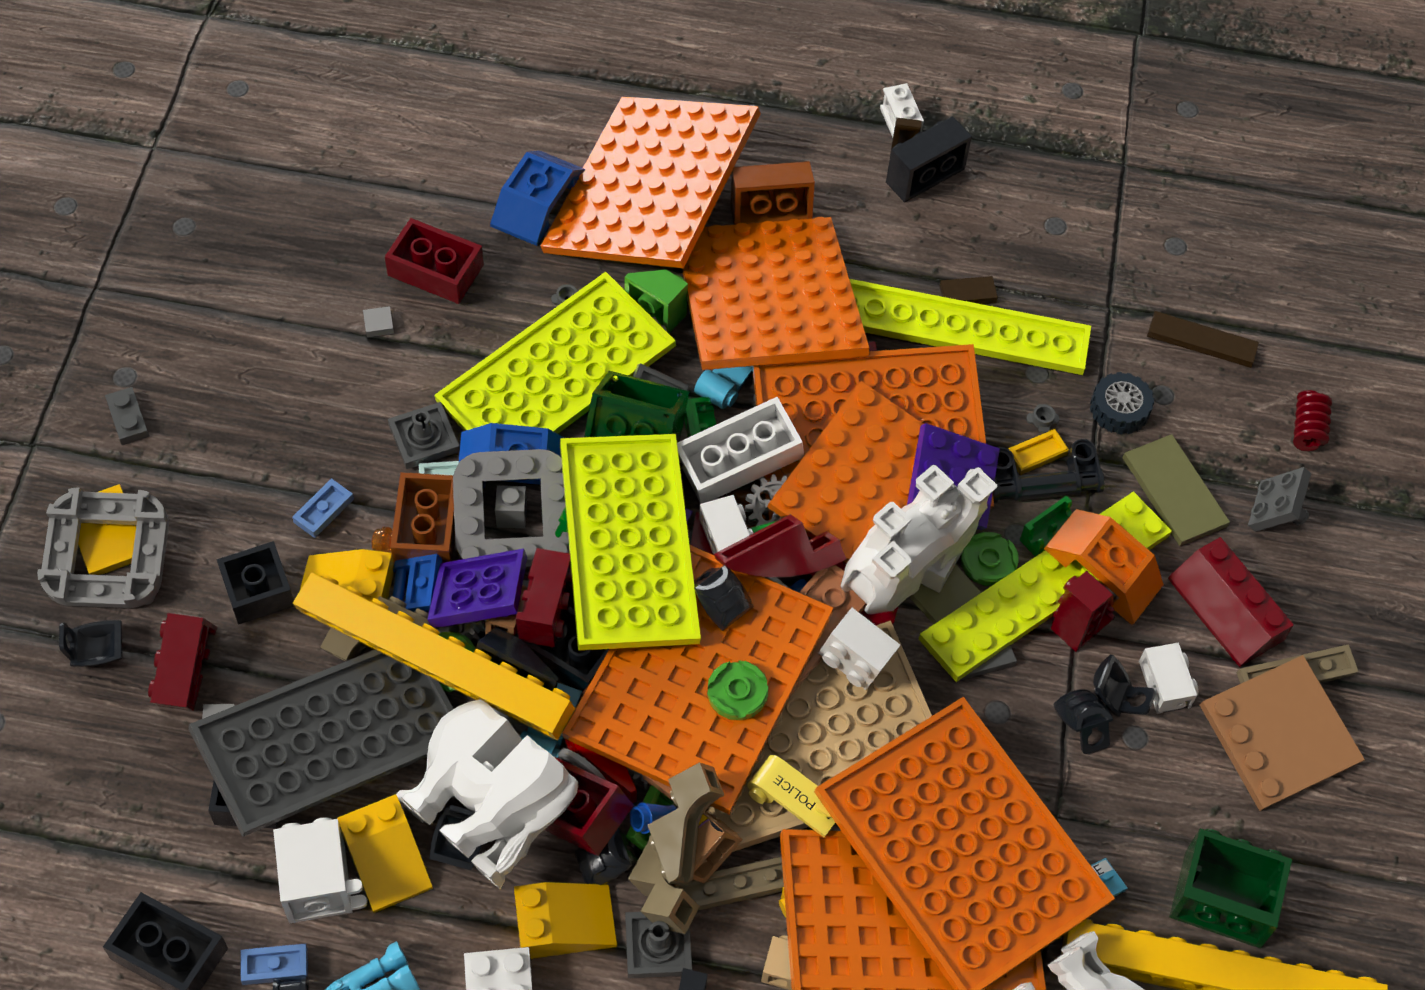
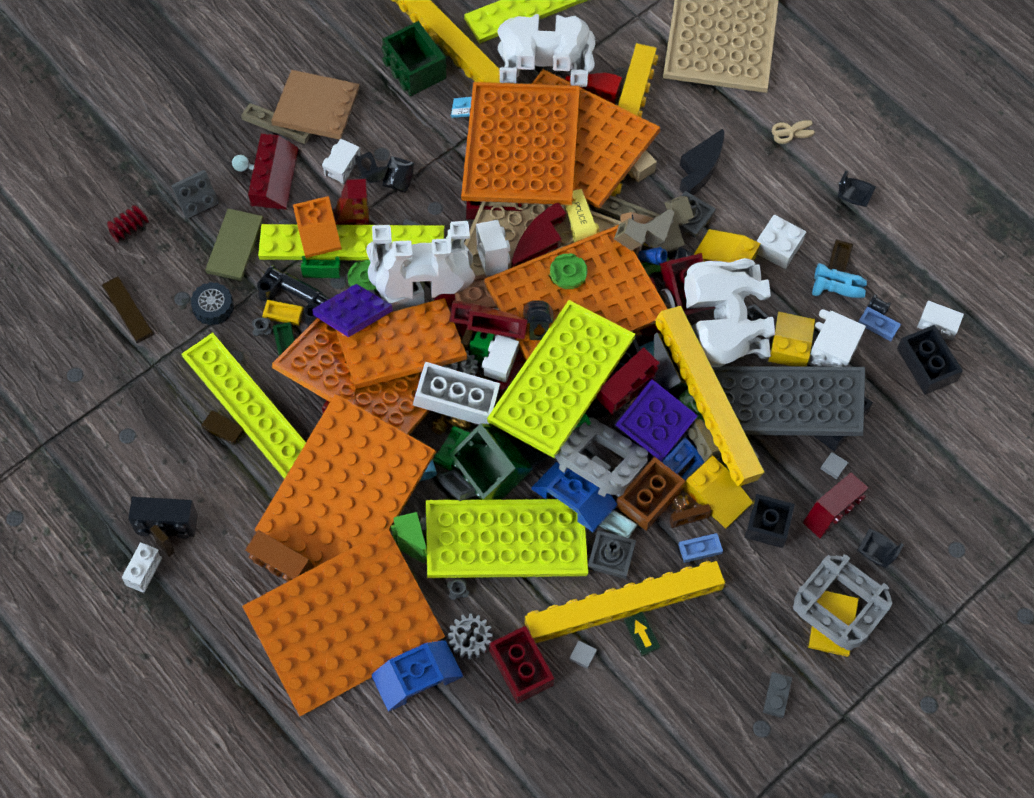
camera: 140 degrees left, 5 degrees up
none -> light aqua piece [232,155,254,172]
none -> dark green tile [272,322,295,356]
none -> light grey gear [448,614,492,659]
none -> dark red slope [511,202,566,268]
none -> yellow brick [524,561,725,643]
none -> clear green tile [624,612,660,657]
none -> reddish brown plate [669,504,711,528]

